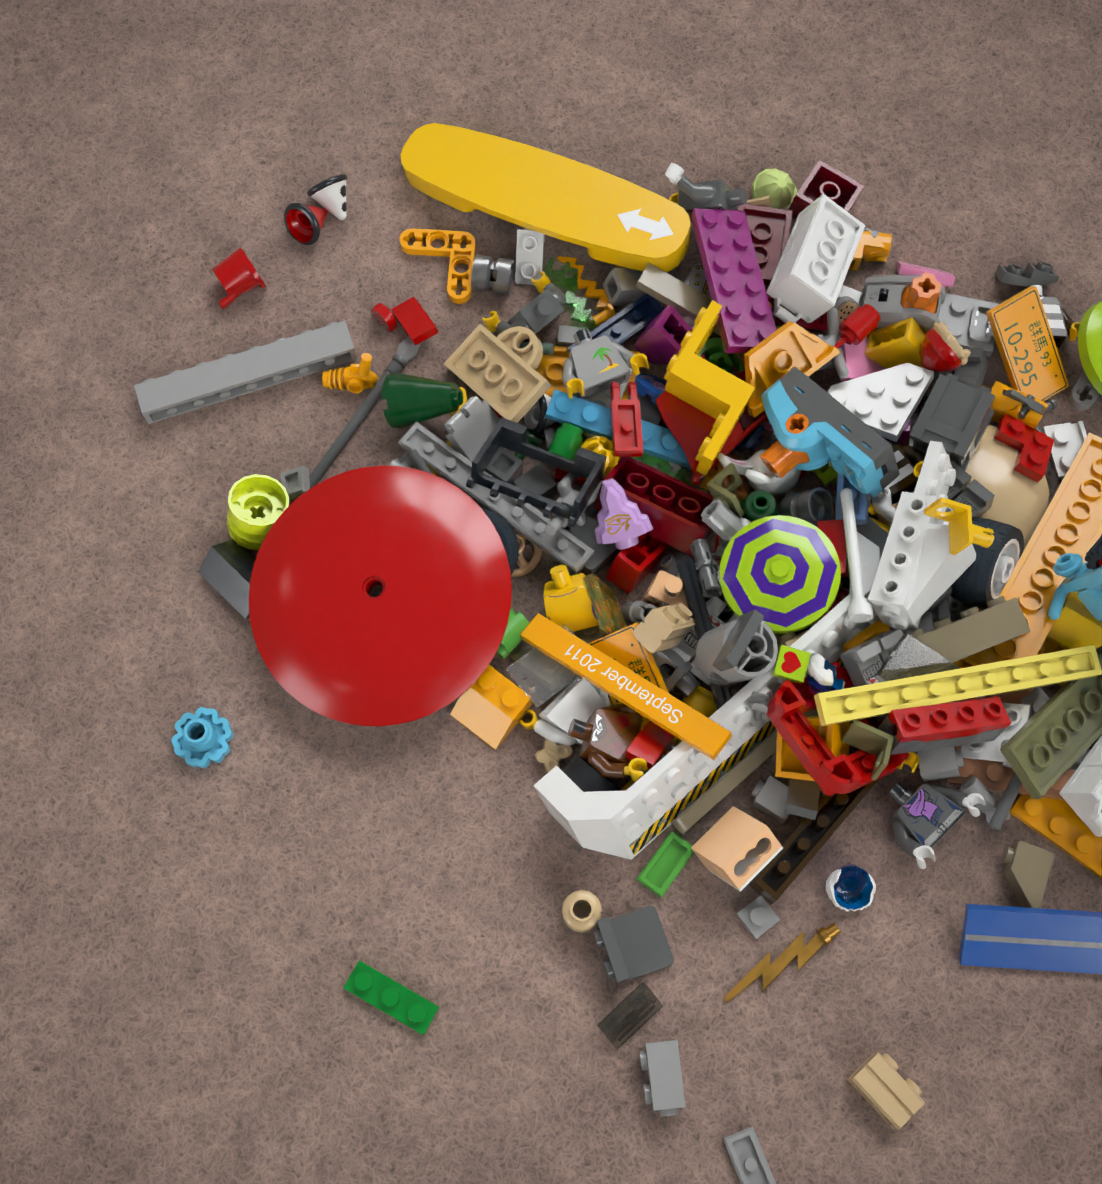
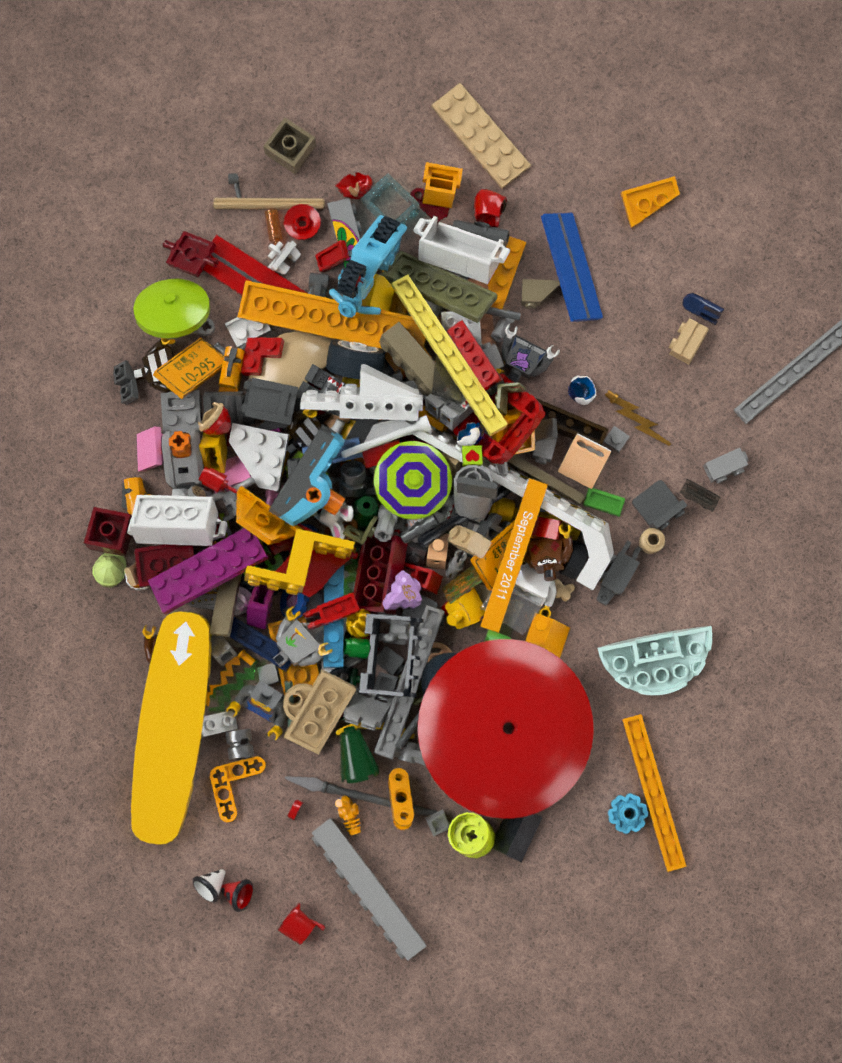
camera: 110 degrees left, 10 degrees up
green plate [343,960,440,1035] -> none
red tile [391,296,439,346] -> none
dark grey torso [665,163,747,222] -> none
yellow bracket [924,498,994,555] -> none
none -> light orange piece [388,768,414,830]
none -> dark grey hinge [596,540,642,606]
none -> light aqua brick [597,626,712,695]
none -> light orange plate [622,714,687,872]
none -> dark blue arm [682,293,724,325]

